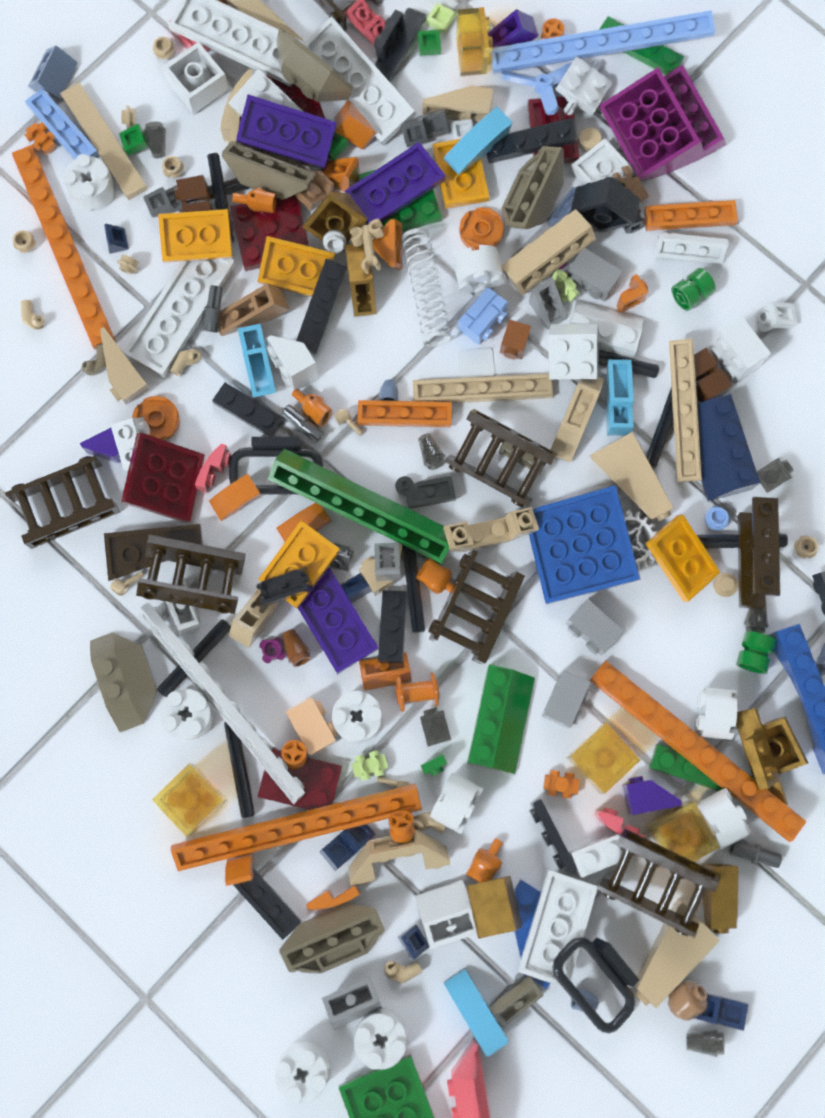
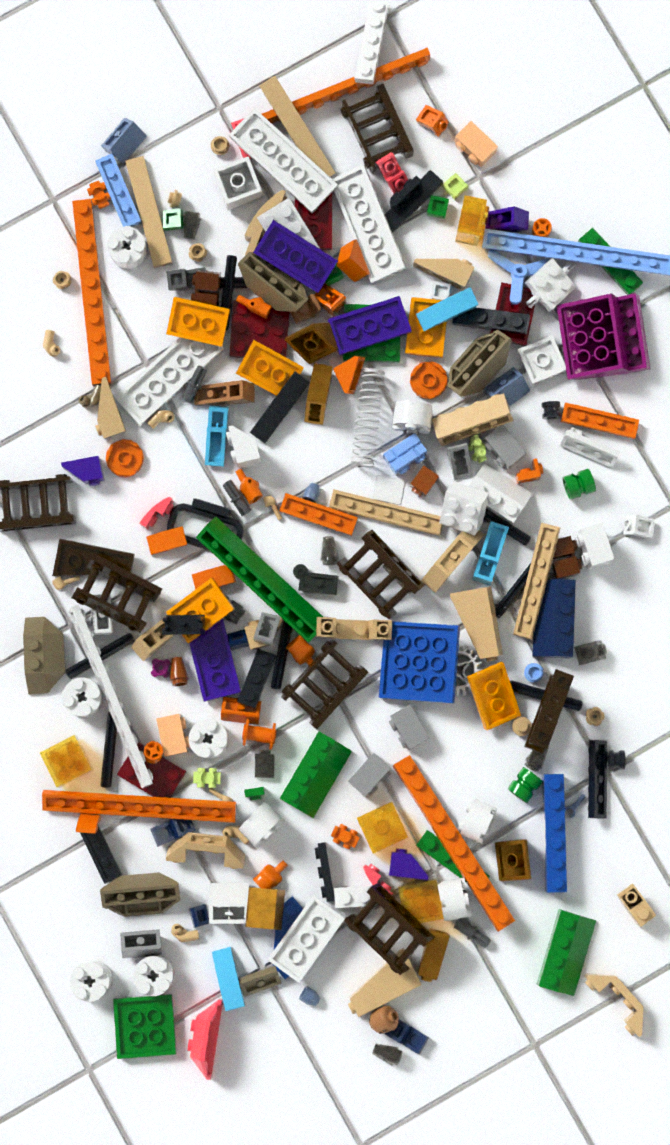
camera: 20 degrees right, 5 degrees up
dark blue slope [104,223,129,254] -> none
white bracket [111,417,150,470] -> none
tan plate [117,255,139,275] -> none
dark red plate [121,432,205,523] -> none
black plate [212,382,284,437] -> none
dark tan wedge [276,28,354,102] -> none
orange slope [306,885,361,910] -> none
white plate [323,230,346,254] -> none
tan bar [350,219,384,275] -> none
orange wheel [388,810,415,843] -> none
dark grey slope [401,108,450,147] -> none
black bar [552,937,639,1034] -> none
black brick [571,177,640,233] -> none
tan tile [578,128,601,152] -> none
medium nougat plate [612,165,649,204] -> none
pearl gold bracket [736,708,788,805] -> none

